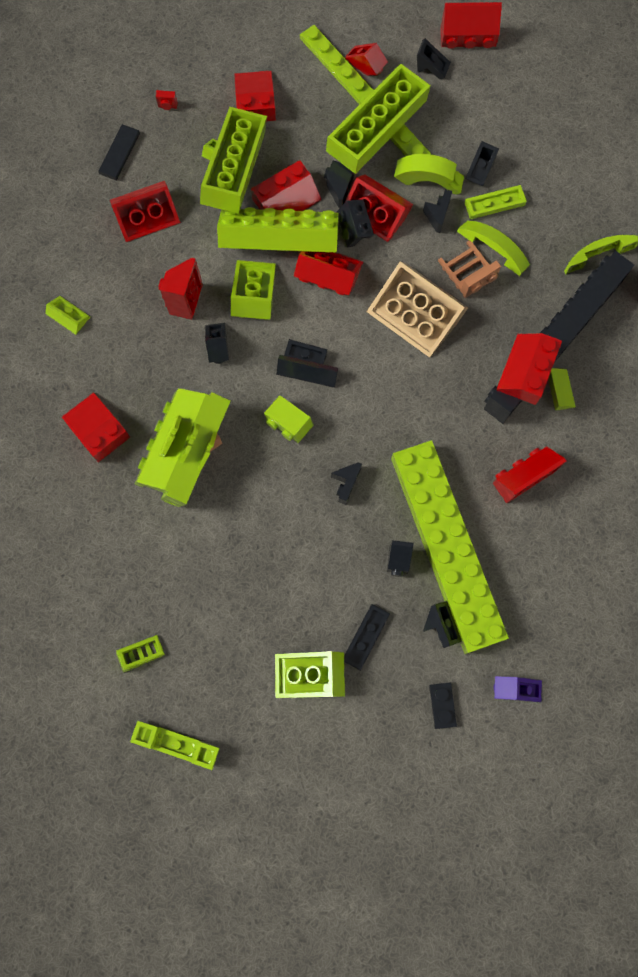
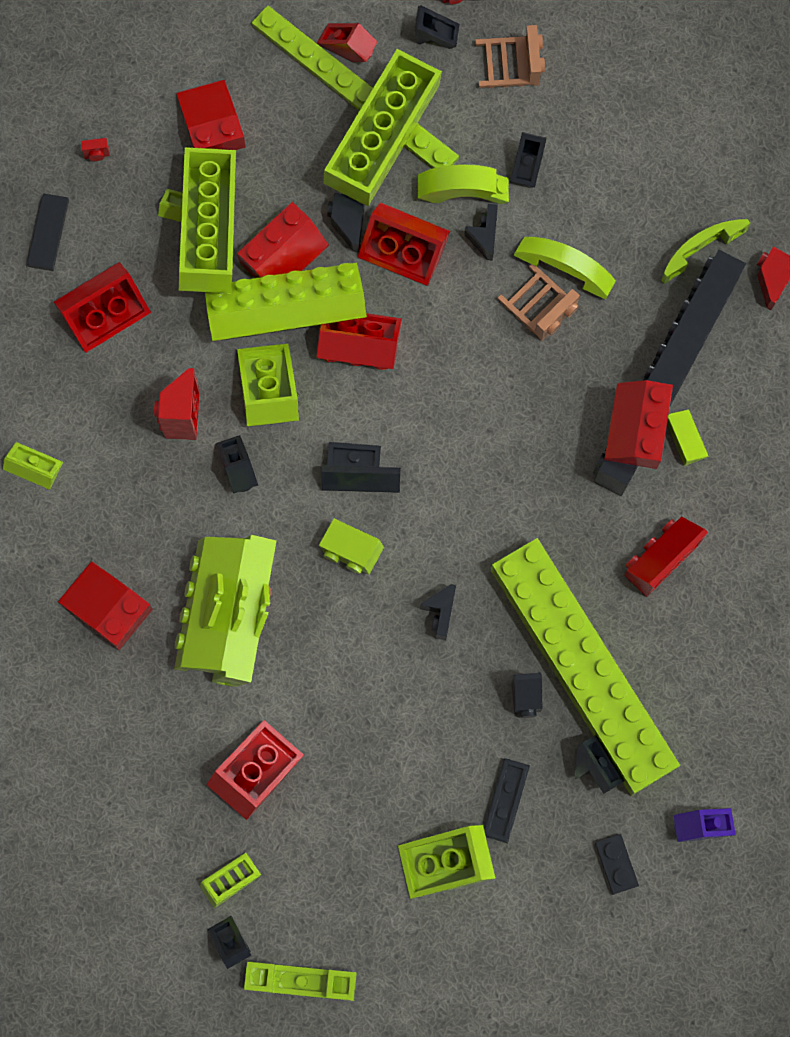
camera: 15 degrees left, 0 degrees up
black bracket [337,200,374,248] -> none
tan slope [367,261,468,358] -> none
lime plate [465,185,527,220] -> none
none -> red slope [206,720,304,820]
none -> black slope [208,916,252,969]
none -> nougat plate [475,25,545,88]

